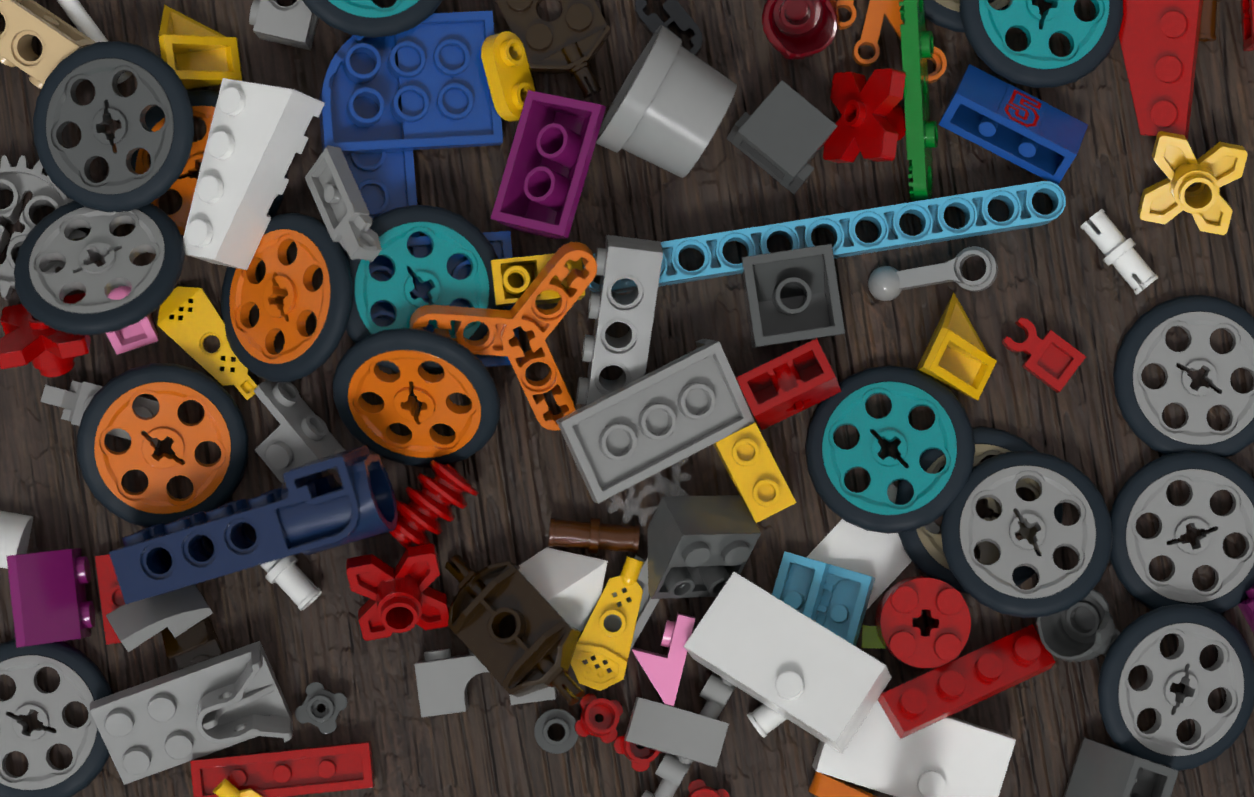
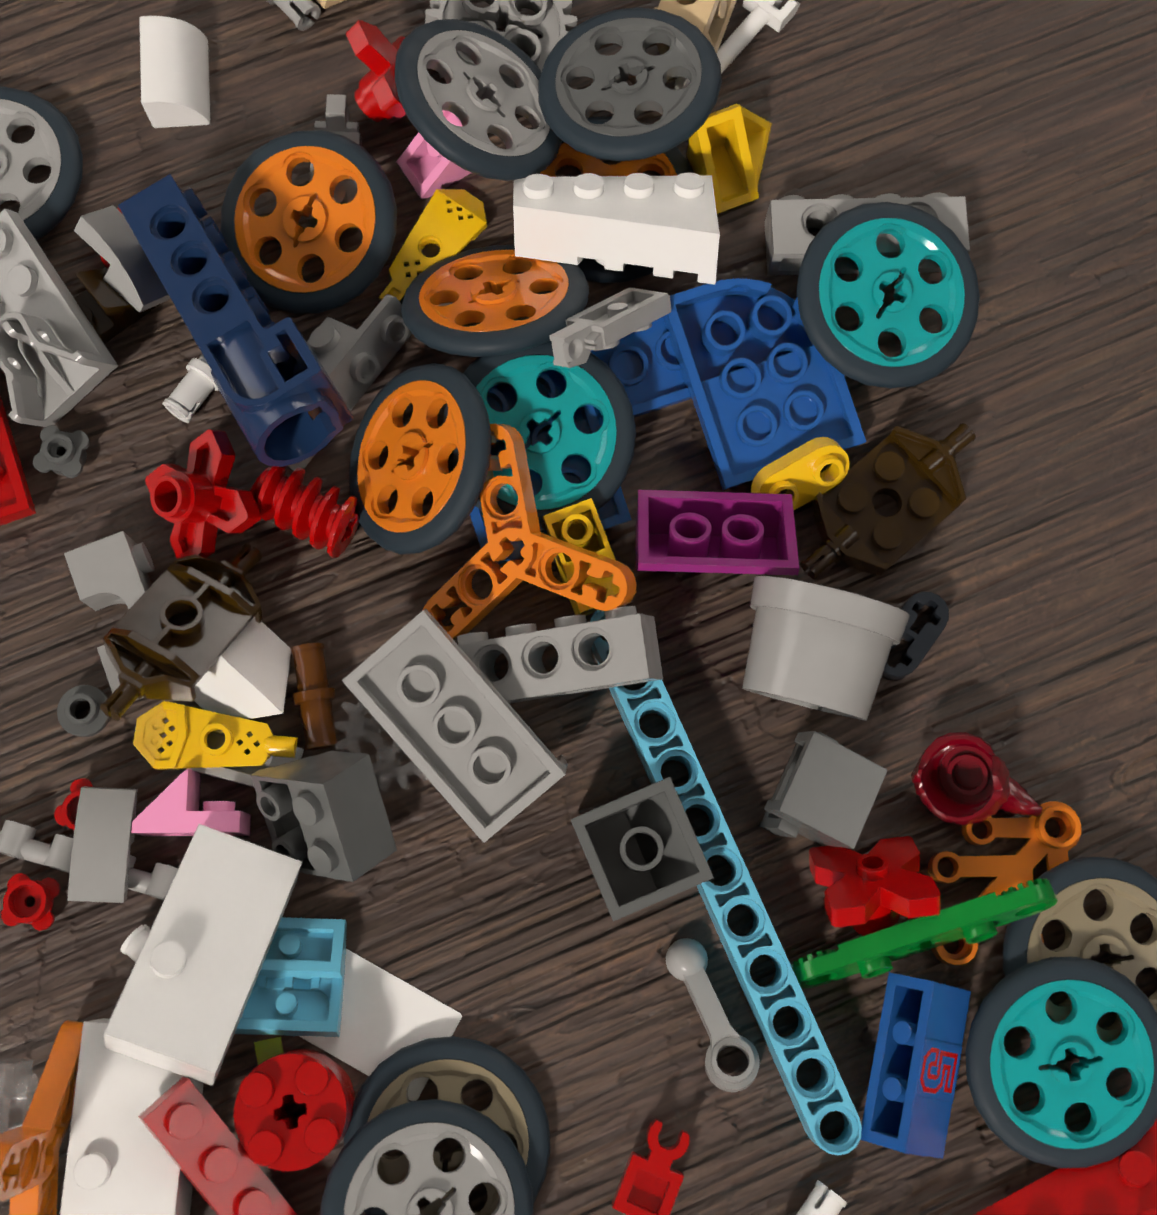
camera: 70 degrees right, 10 degrees down
magenta slope [7,548,96,648] -> none
red plate [574,694,623,743] -> none
yellow brick [713,422,796,523] -> none
red brick [736,338,842,431] -> none
wedge [805,365,975,534] -> none
yellow slope [916,292,997,400] -> none

